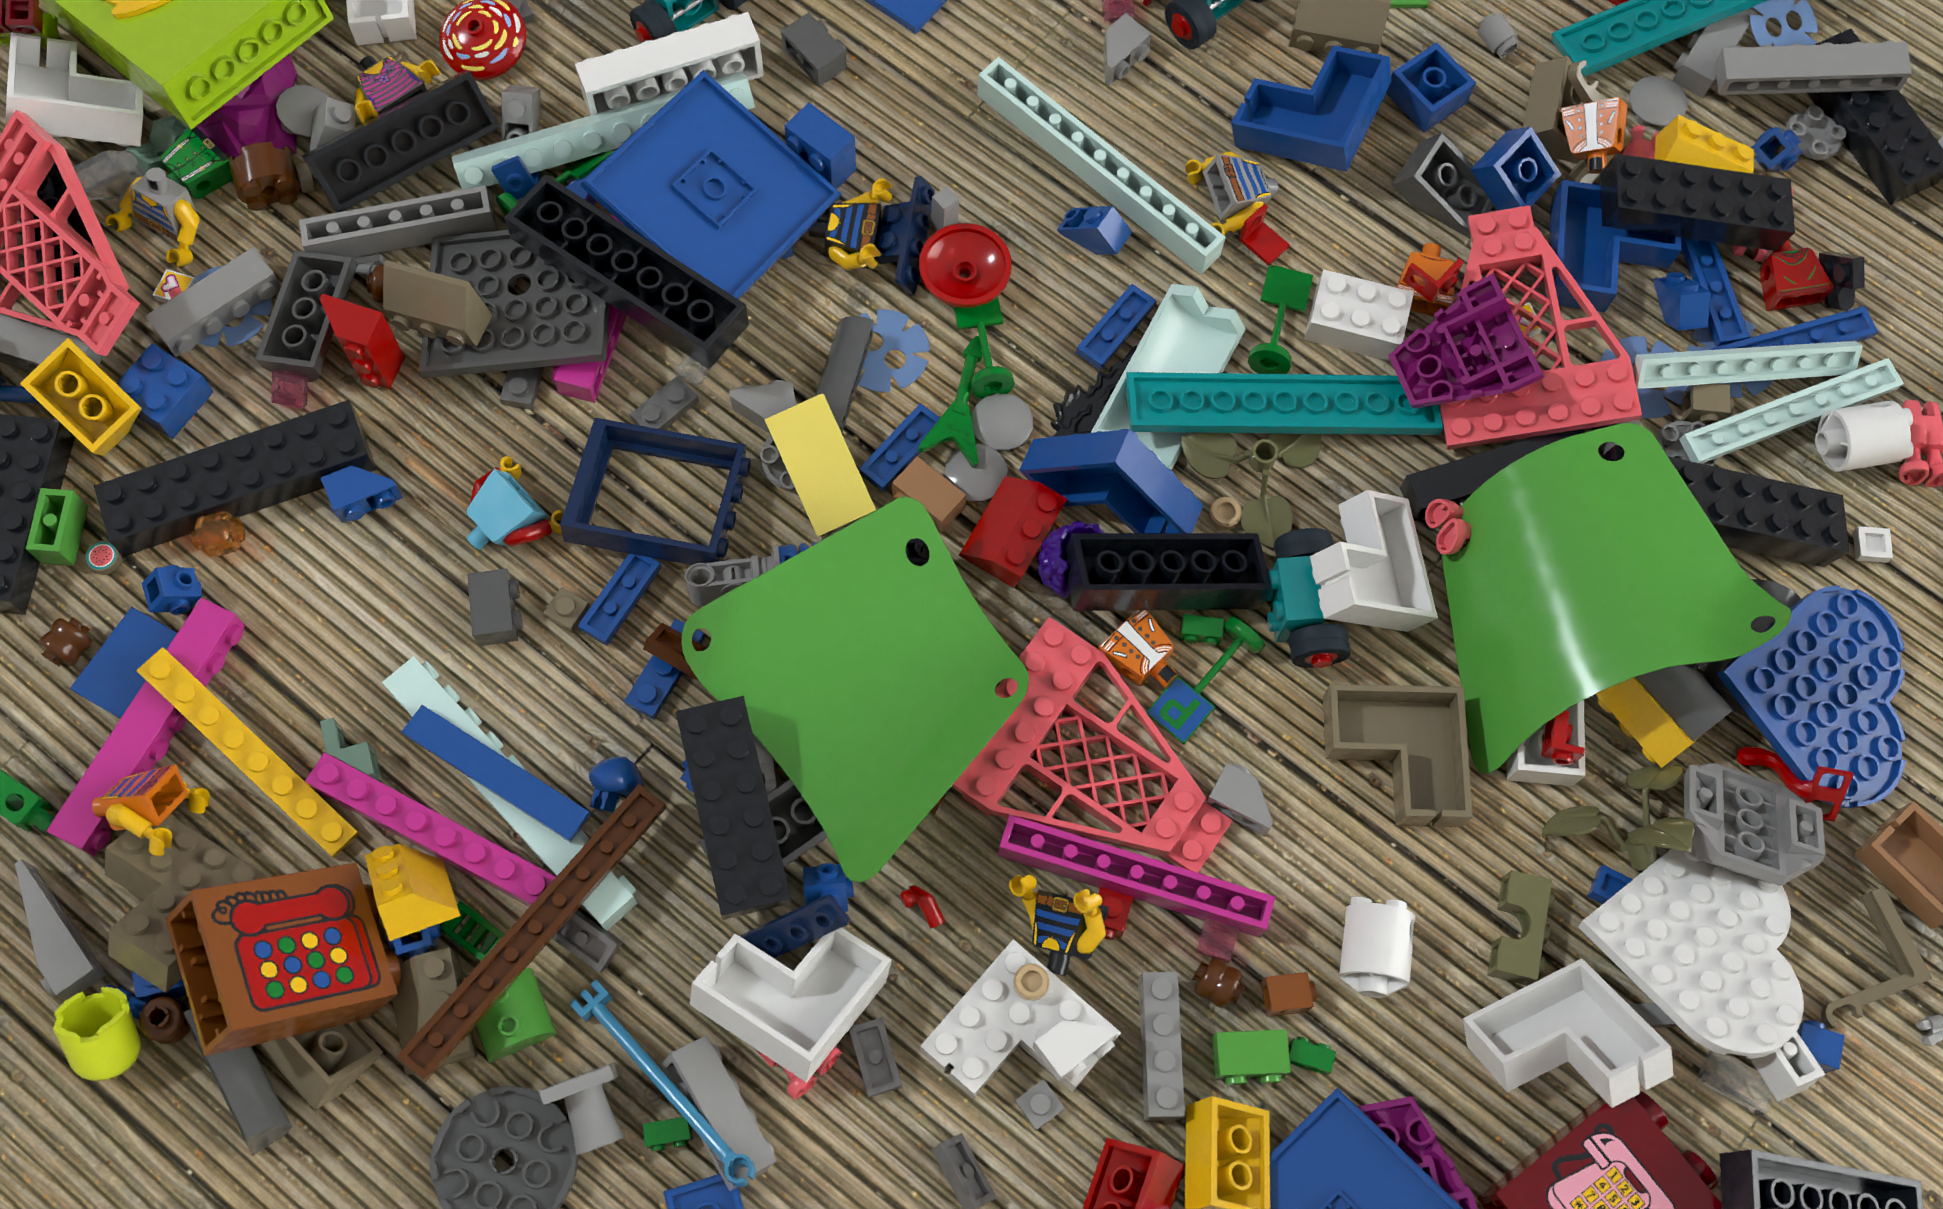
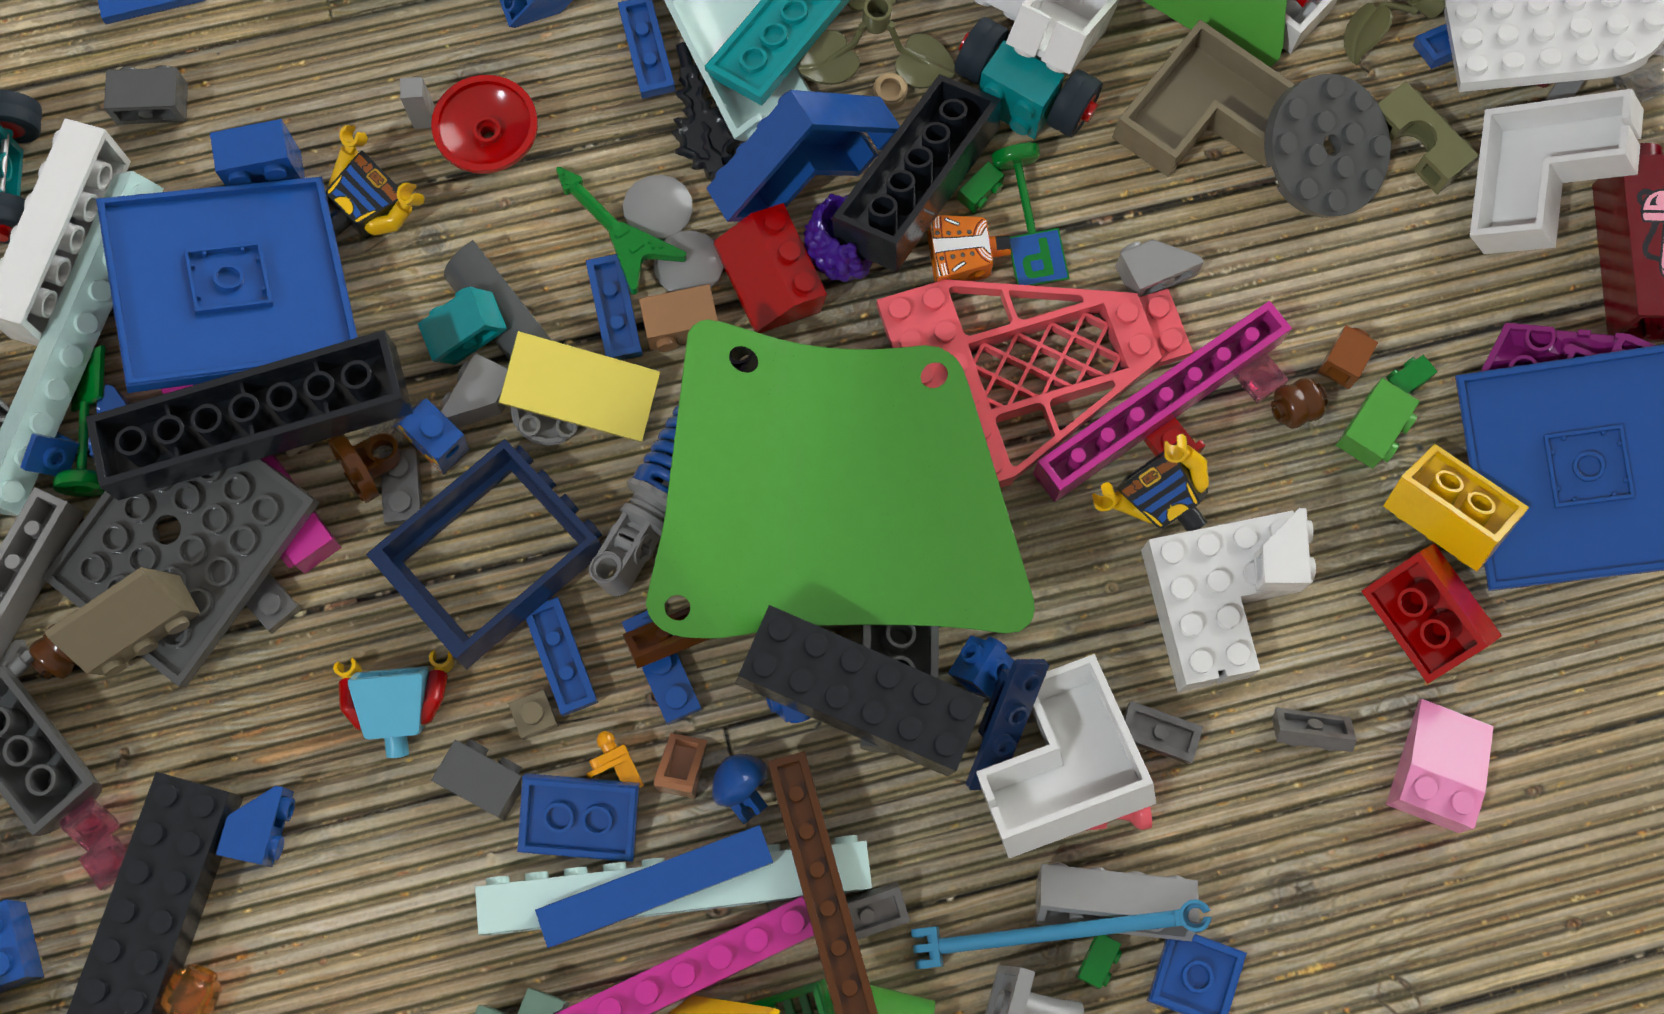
camera: 50 degrees left, 5 degrees up
red slope [320,294,405,389] -> none
medium blue piece [858,309,930,392] -> none
dark blue bracket [874,176,935,295] -> none
red arm [900,885,945,929] -> none
green piece [953,297,1015,399] -> none
tan tile [1013,963,1049,1001] -> none
light grey plate [1015,1079,1065,1131] -> none
light grey brick [1138,972,1185,1121] -> none
white cylinder [1339,897,1415,998] -> none
none -> clear pink plate [78,834,127,891]
none -> reddish brown tile [327,433,401,504]
none -> blue torso [393,398,470,475]
none -> teal brick [417,287,507,365]
none -> blue tile [517,773,640,862]
none -> light orange piece [585,731,644,788]
none -> nougat slope [654,733,708,799]
none -> dark grey plate [1264,74,1392,218]

